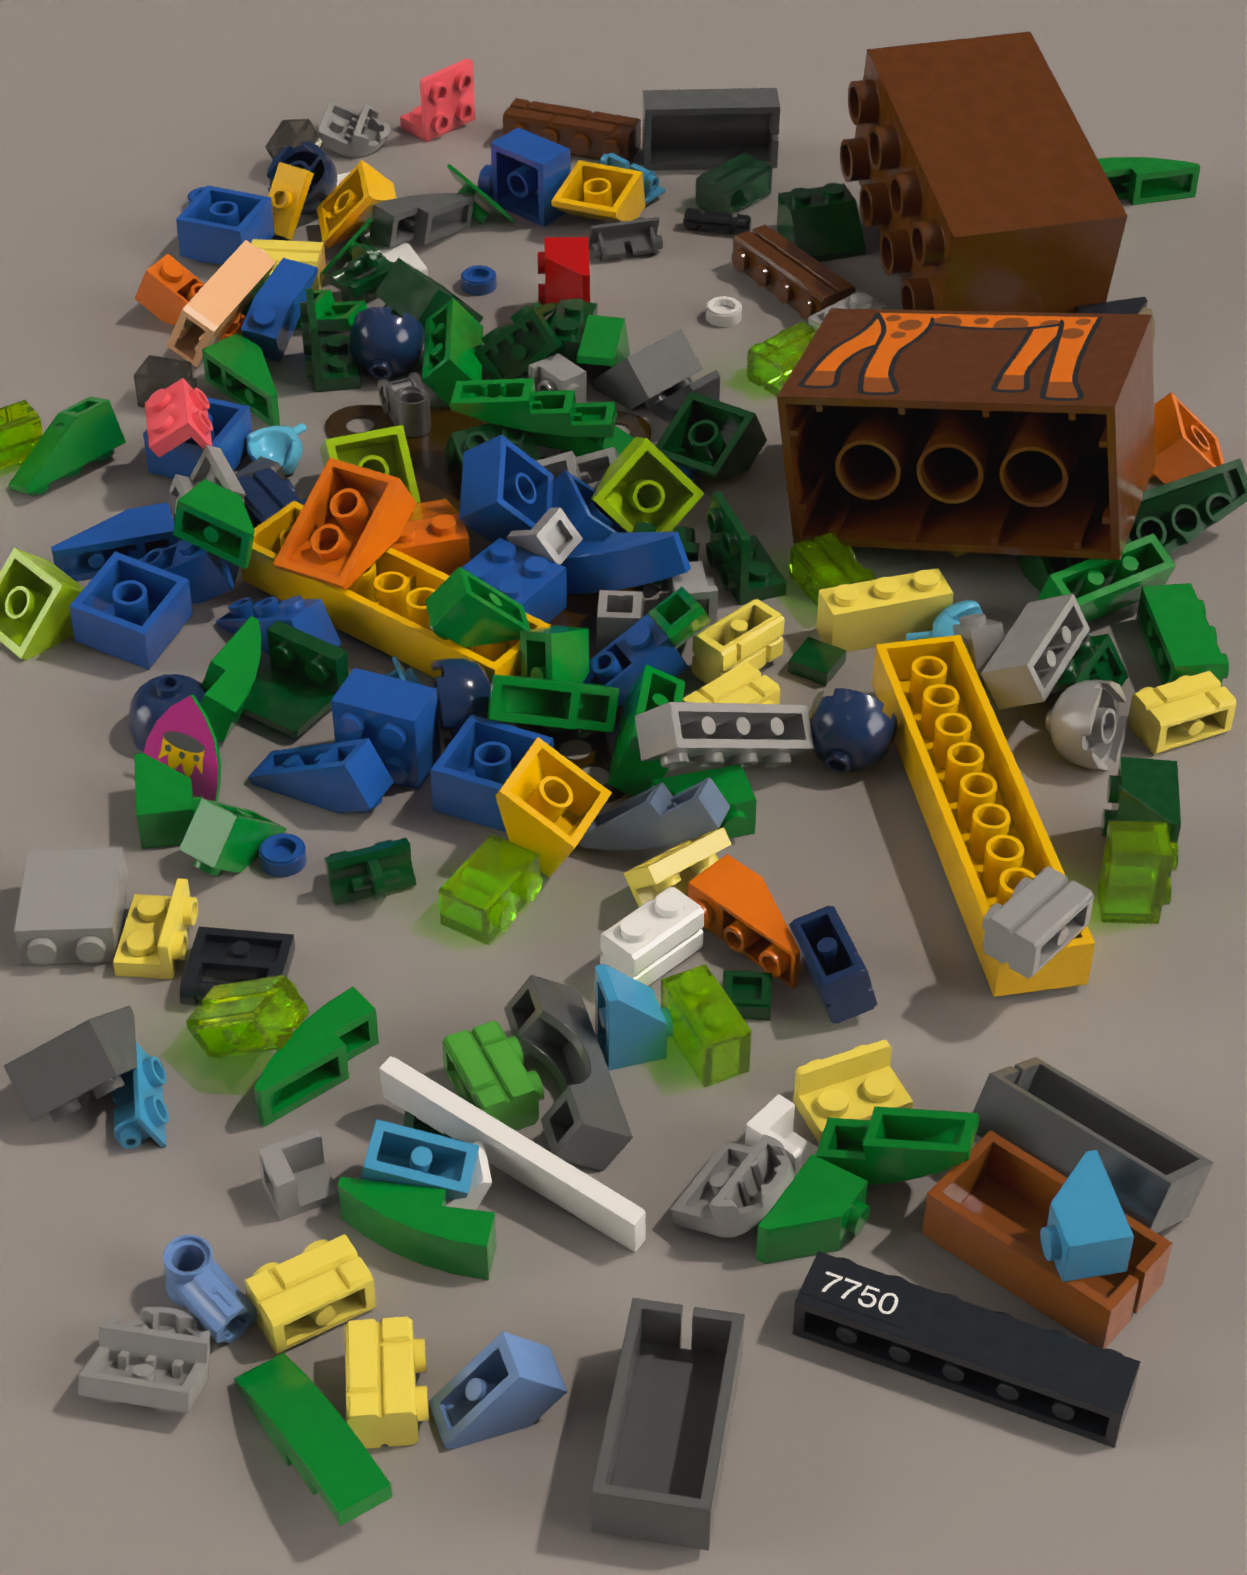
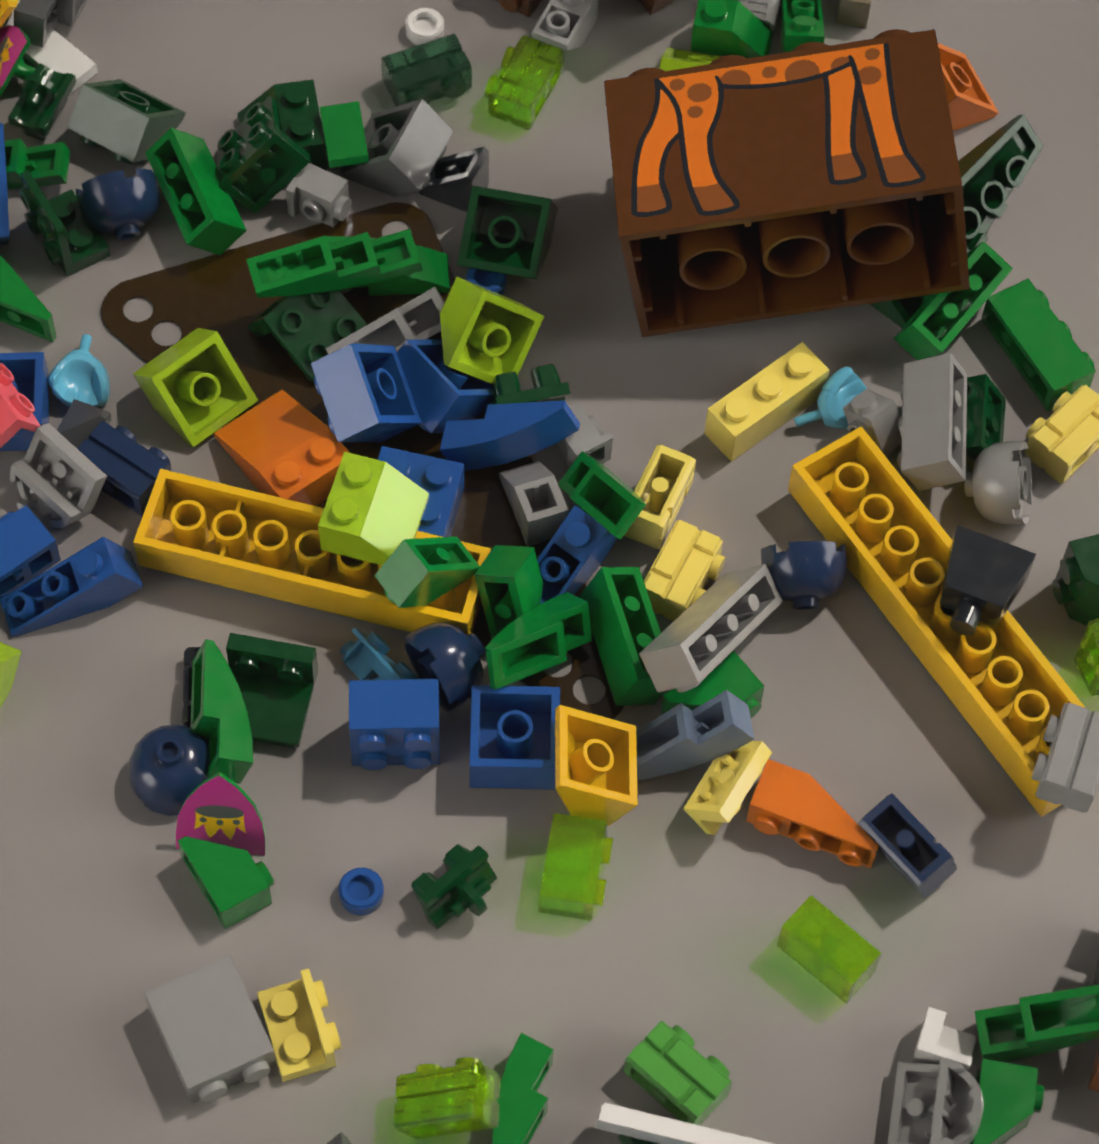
camera: 25 degrees left, 20 degrees up
blue brick [70,551,193,670] -> none
green slope [173,479,255,569] -> none
green slope [179,798,287,876] -> none
black plate [179,926,295,1012] -> none
blue slope [216,596,341,656] -> none
blue slope [248,738,394,813] -> none
orange slope [273,458,417,590] -> none
flat silver piece [378,372,431,437] -> none
blue tile [461,265,497,296] -> none
dark grey arch [504,975,633,1171] -> none
light grey panel [507,507,583,565] -> none
red slope [537,237,590,306] -> none
dark azure slope [595,964,674,1070] -> none
white brick [600,887,704,986] -> none
dark green bracket [706,491,786,605] -> none
dark green tile [721,970,772,1020] -> none
dark green tile [788,637,846,685] -> none
clear neon green brick [789,533,876,607] -> none
light yellow bracket [793,1040,913,1143] -> none
none -> lime slope [318,451,429,565]
none -> clear green brick [381,34,472,107]
none -> black torso [940,525,1036,636]

